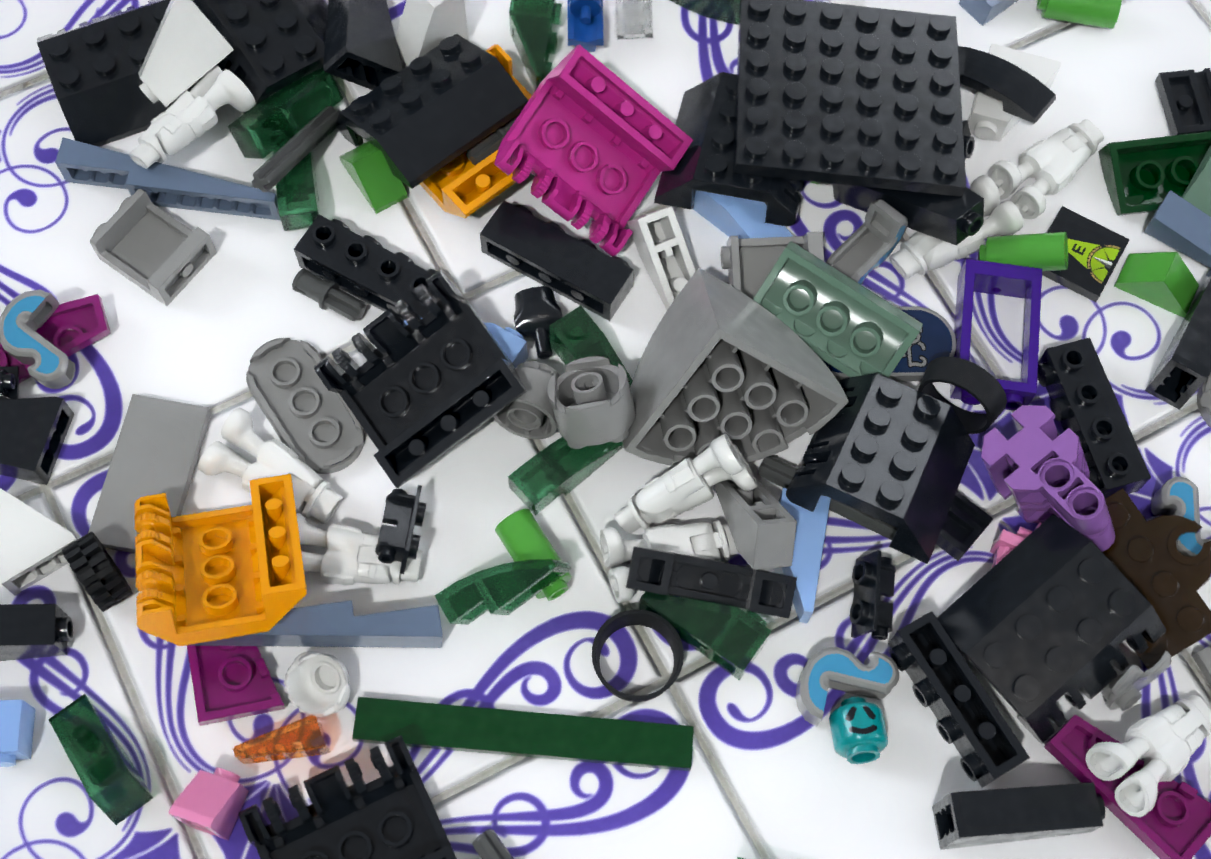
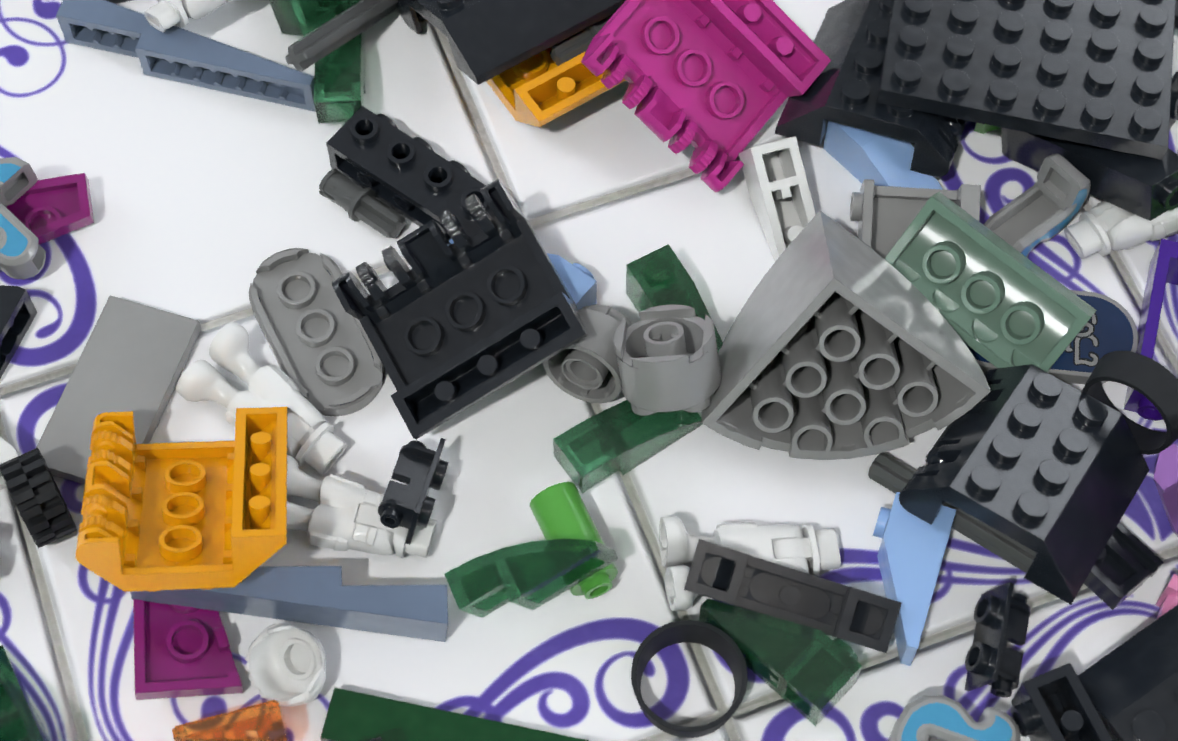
camera: 10 degrees right, 5 degrees down
light grey panel [89,188,217,306] -> none
bright green slope [339,141,408,214] -> none
black brick [480,200,634,321] -> none
black piece [513,286,565,359] -> none
white piece [614,433,758,534] -> none
light grey slope [714,477,797,572] -> none

